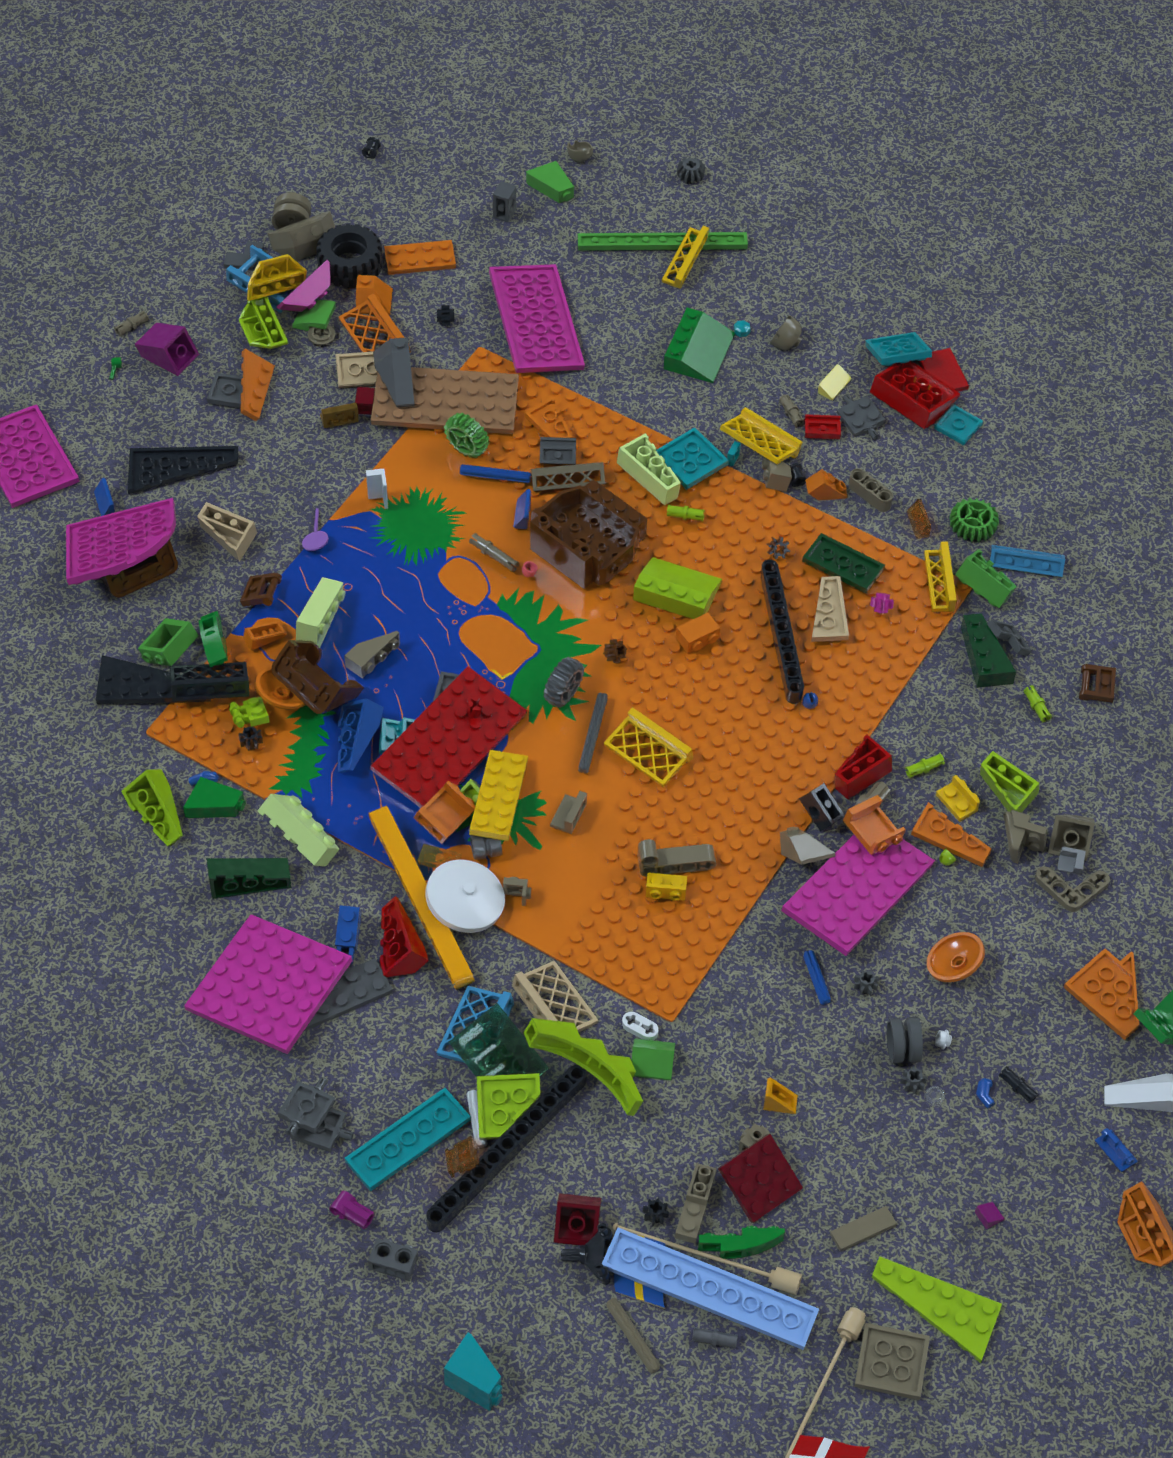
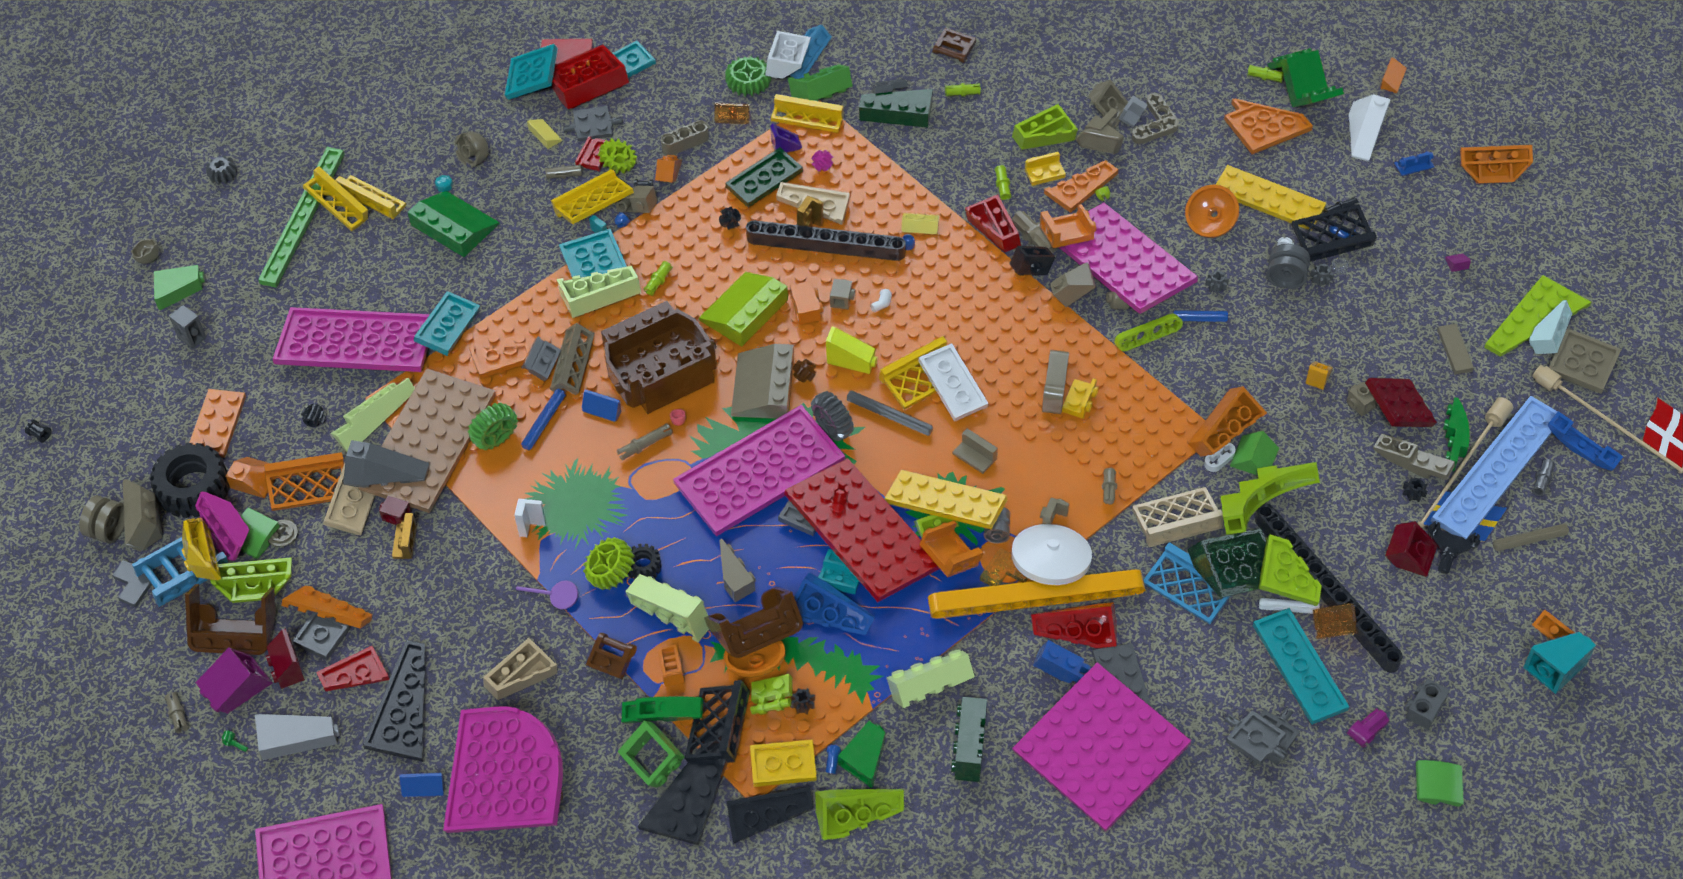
camera: 70 degrees left, 0 degrees up
none -> reddish brown windscreen [185,584,276,655]
none -> light grey slope [255,714,340,760]
none -> dark red slope [265,628,305,689]
none -> wing [316,646,390,692]
none -> yellowish green wedge [331,378,415,451]
none -> yellow fence [335,175,406,219]
none -> teal plate [414,291,480,356]
none -> lime gear [583,537,635,590]
none -> lime gear [598,138,637,174]
none -> blue hinge [614,212,630,228]
none -> black tyre [628,544,661,580]
none -> dark pink plate [673,405,845,536]
none -> black wing [726,787,813,844]
none -> dark tan slope [731,344,794,419]
none -> yellow plate [750,740,817,787]
none -> white slope [766,31,811,79]
none -> dark purple slope [770,124,802,153]
none -> pearl gold bracket [797,195,823,227]
none -> neon yellow slope [826,327,878,374]
none -> dark tan brick [830,279,855,310]
none -> white arm [870,289,892,312]
none -> light yellow slope [901,213,939,234]
none -> white plate [918,343,988,421]
none -> dark tan axle [1102,468,1117,505]
none -> lime beam [1114,313,1183,351]
none -> orange wedge [1188,386,1267,457]
none -> yellow plate [1215,165,1326,231]
none -> black fence [1291,204,1377,262]
none -> bright green slope [1416,760,1464,807]
none -> light aqua slope [1529,300,1572,354]
none -> orange slope [1532,610,1575,640]
none -> blue slope [1547,411,1623,471]

